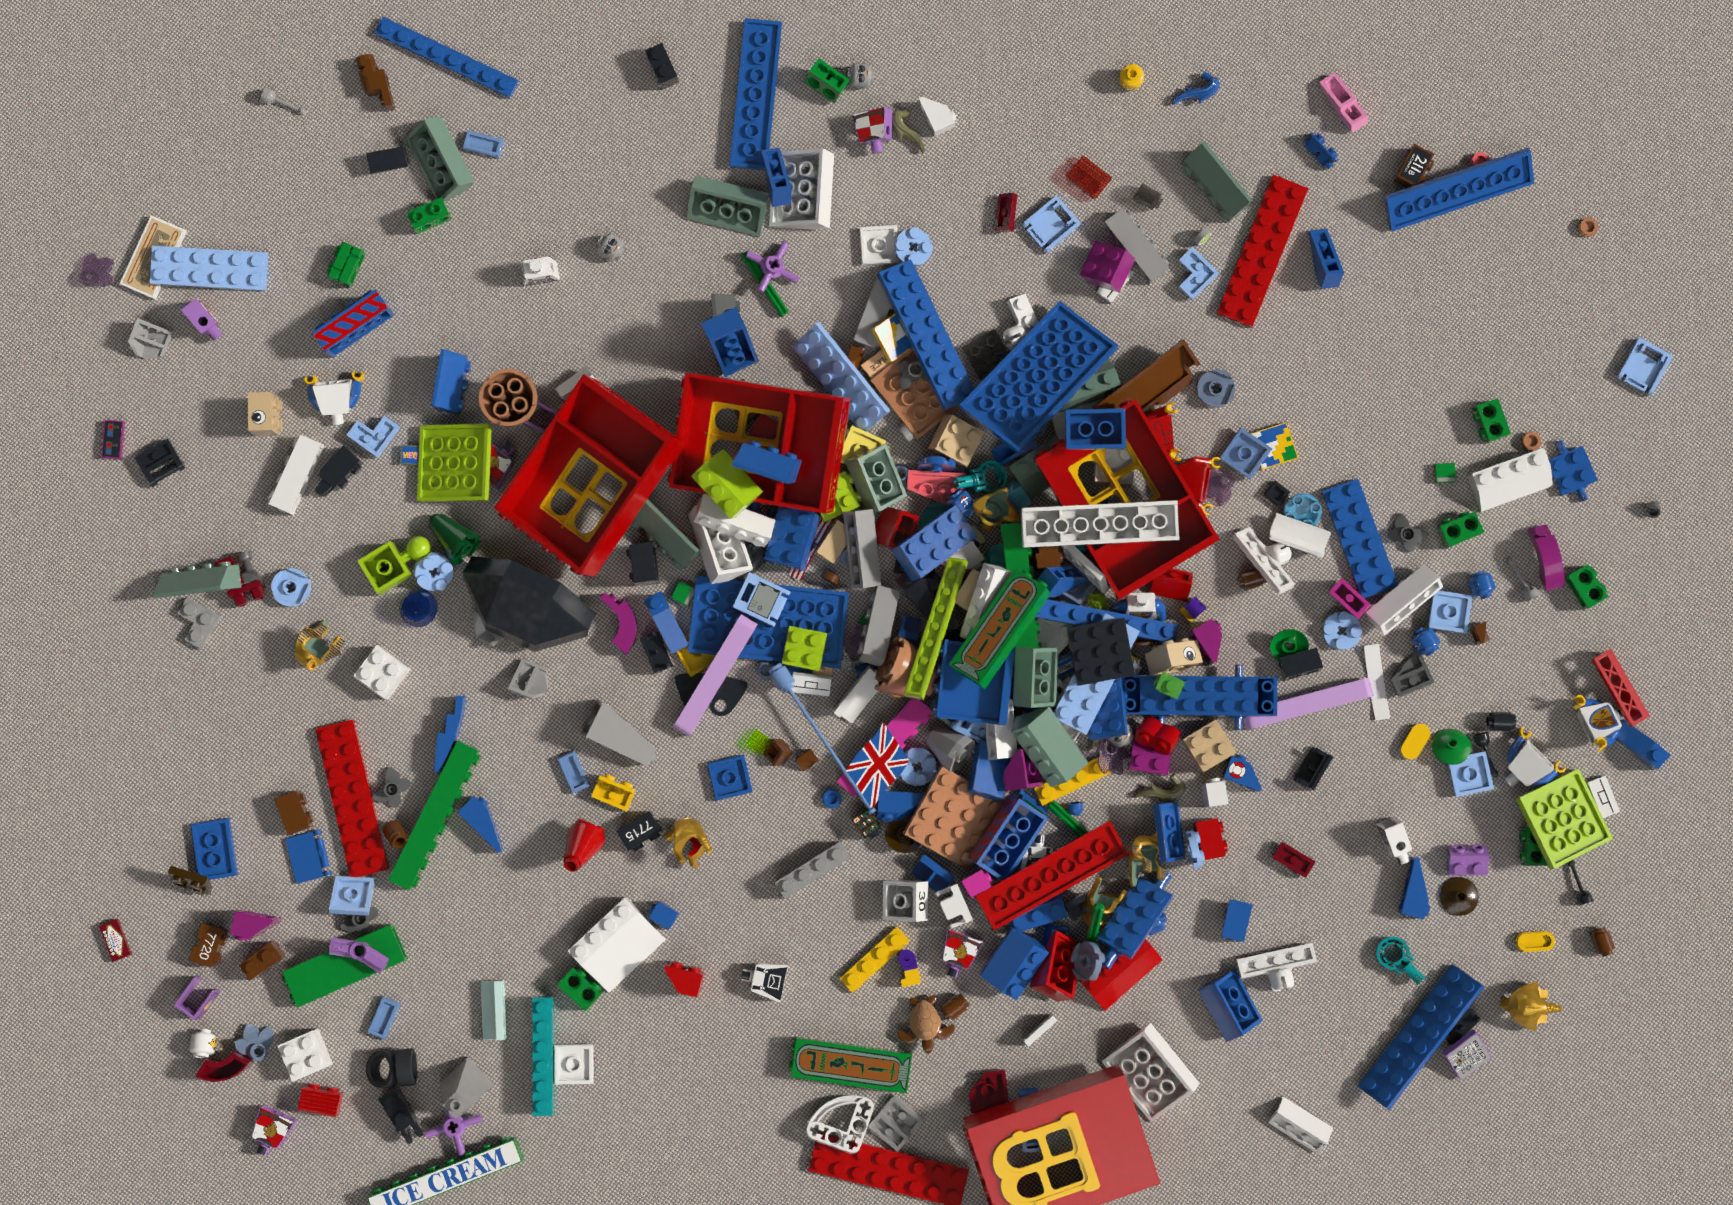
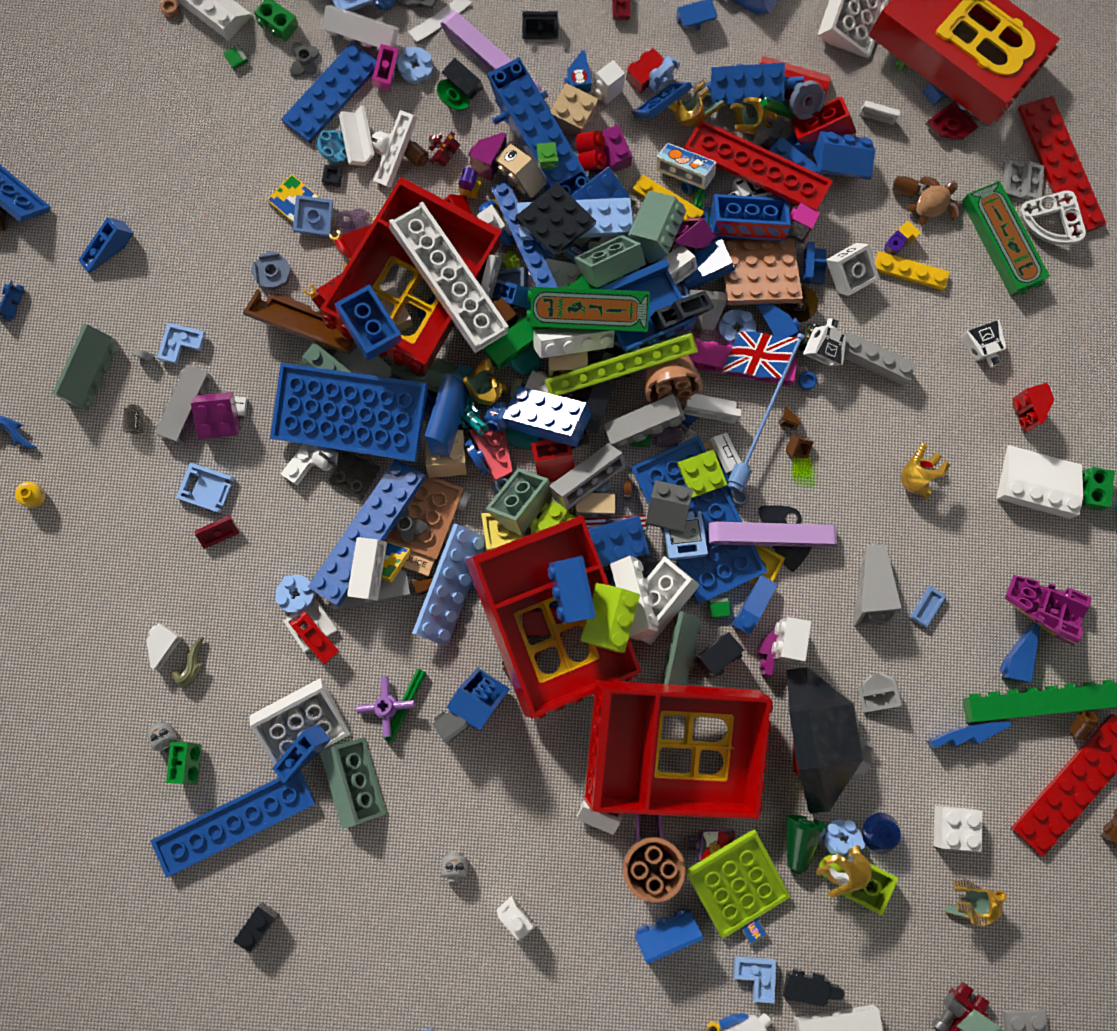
camera: 130 degrees left, 5 degrees down
light blue plate [271,568,311,607] -> none
dark grey animal [372,767,410,807] -> none
red cone [563,819,605,872] -> none
yellow bracket [591,773,636,811] -> none
black brick [616,811,663,852] -> none
black hinge [640,632,674,674] -> none
blue brick [648,901,680,930] -> none
blue tile [707,755,753,801] -> none
torso [852,107,892,154] -> none
blue panel [898,614,921,642] -> none
white panel [935,883,973,929] -> none
torso [942,929,983,978] -> none
clear red plate [1065,155,1112,200] -> none
plate [1098,739,1130,775] -> none
olive piece [1134,773,1186,804] -> none
red plate [1217,174,1309,328] -> none
green brick [1472,398,1511,444] -> none
none -> red plate [289,610,340,664]
none -> white panel [347,537,387,601]
none -> blue brick [425,373,469,456]
none -> dark red hips [428,131,461,167]
none -> dark grey slope [646,480,693,533]
none -> black slope [650,291,714,333]
none -> brick [657,143,716,189]
none -> white brick [772,617,811,663]
none -> white torso [803,318,846,367]
none -> pearl gold piece [816,845,872,898]
none -> magenta wedge [1005,575,1092,646]

